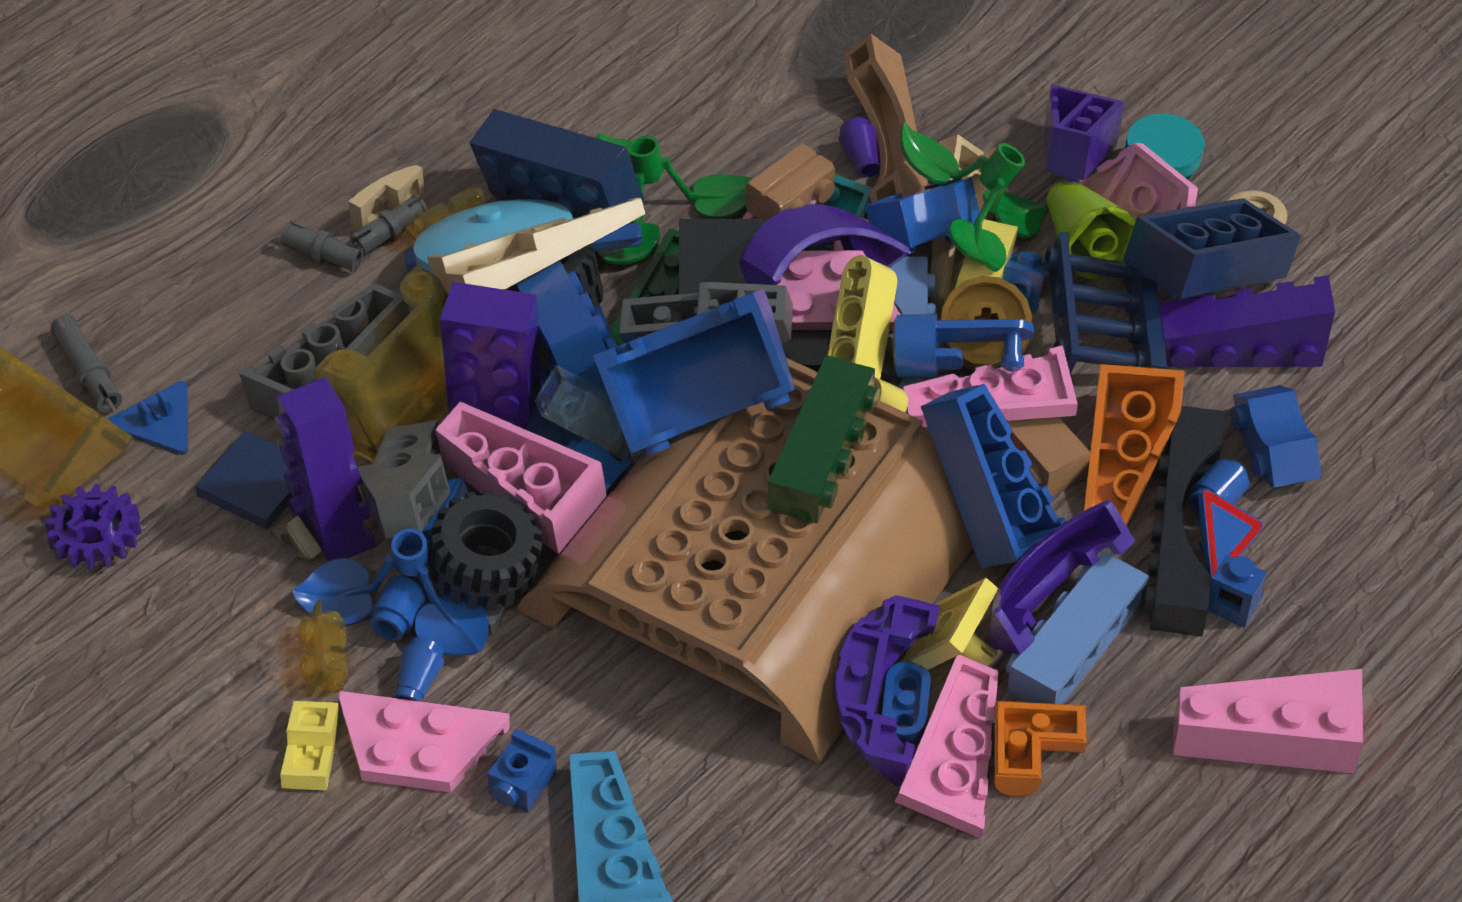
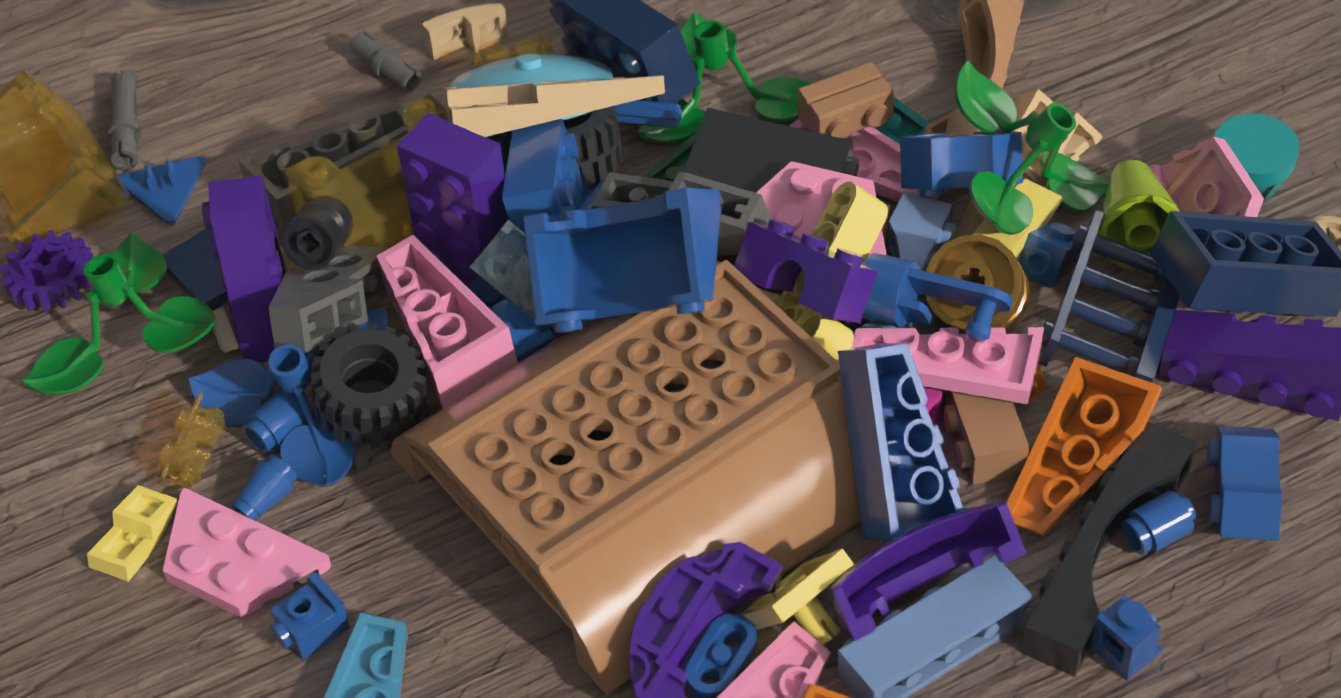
camera: 25 degrees right, 0 degrees up
dark grey pin [350,194,429,256] -> none
dark purple windscreen [739,205,910,285] -> none
dark green brick [767,355,880,524] -> none
dark purple cone [838,118,880,177] -> none
dark purple wedge [1044,84,1125,182] -> none
blue piece [1197,488,1263,580] -> none
none -> green plant [22,232,216,394]
none -> black wheel [281,196,354,269]
none -> dark purple arch [734,219,878,323]

